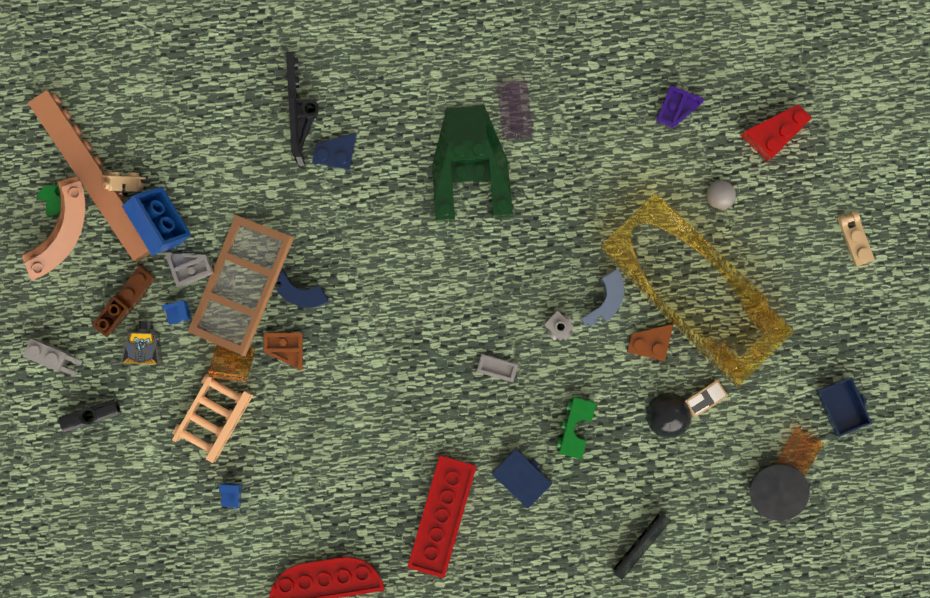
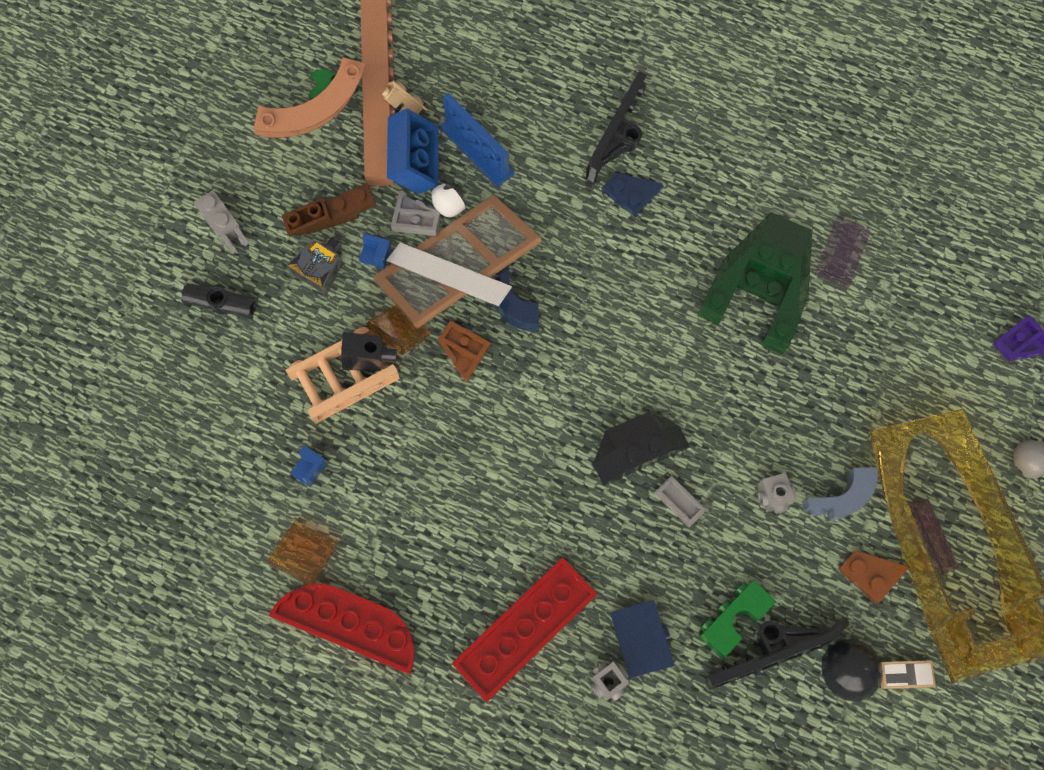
camera: 30 degrees right, 15 degrees down
none -> clear orange tile [268,520,338,586]
none -> black torso [341,332,397,371]
none -> white sticker [386,242,512,306]
none -> white hair [432,184,465,217]
none -> blue fence [440,93,514,188]
none -> light grey brick [590,661,629,701]
none -> black wedge [593,412,690,486]
none -> black piece [706,617,850,690]
none -> piece [902,499,959,577]

